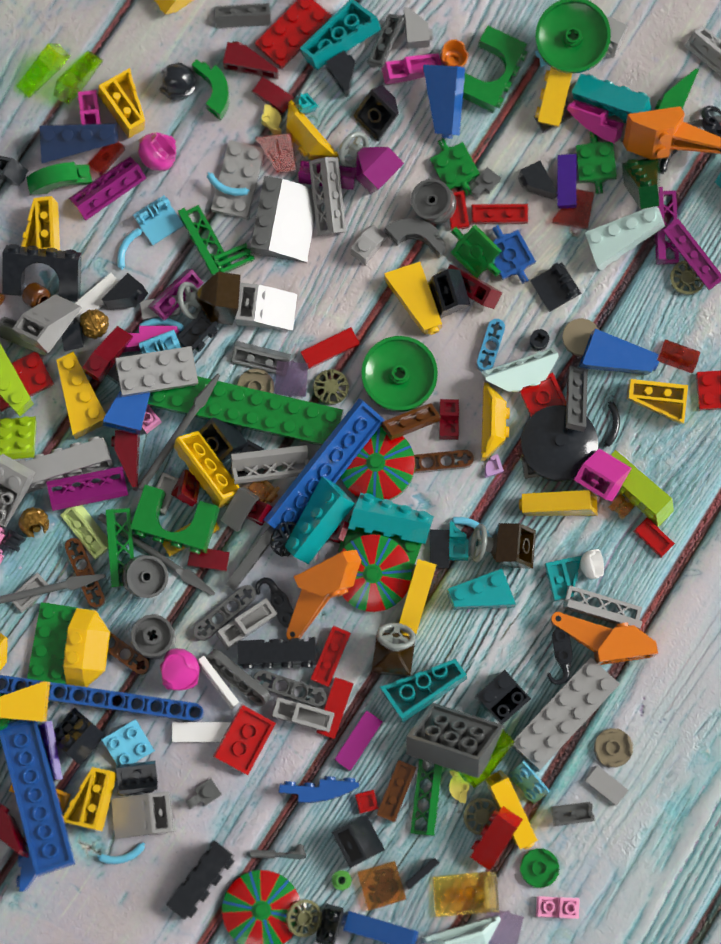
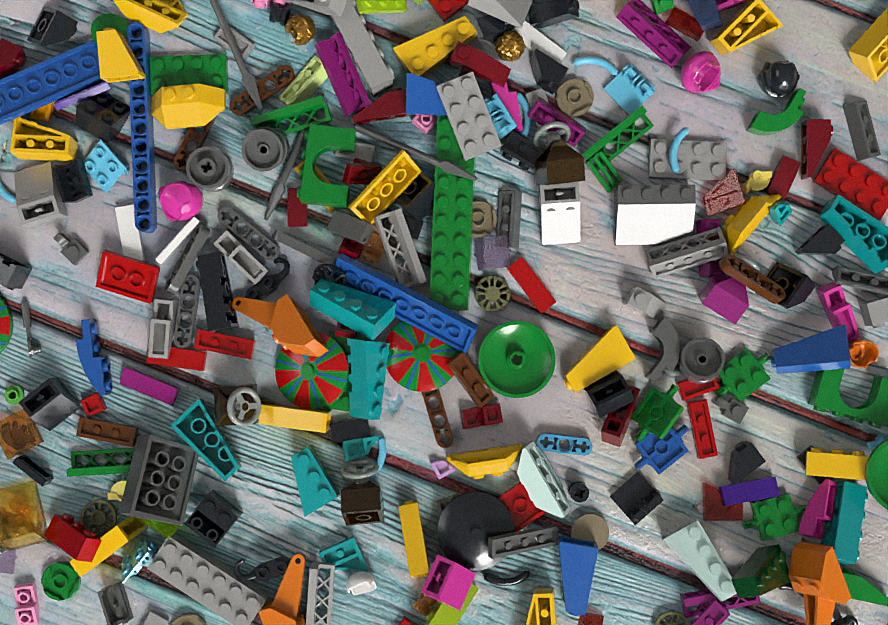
camera: 80 degrees right, 10 degrees up
none -> dark tan tile [555,78,594,117]
none -> reddish brown beam [719,254,786,304]

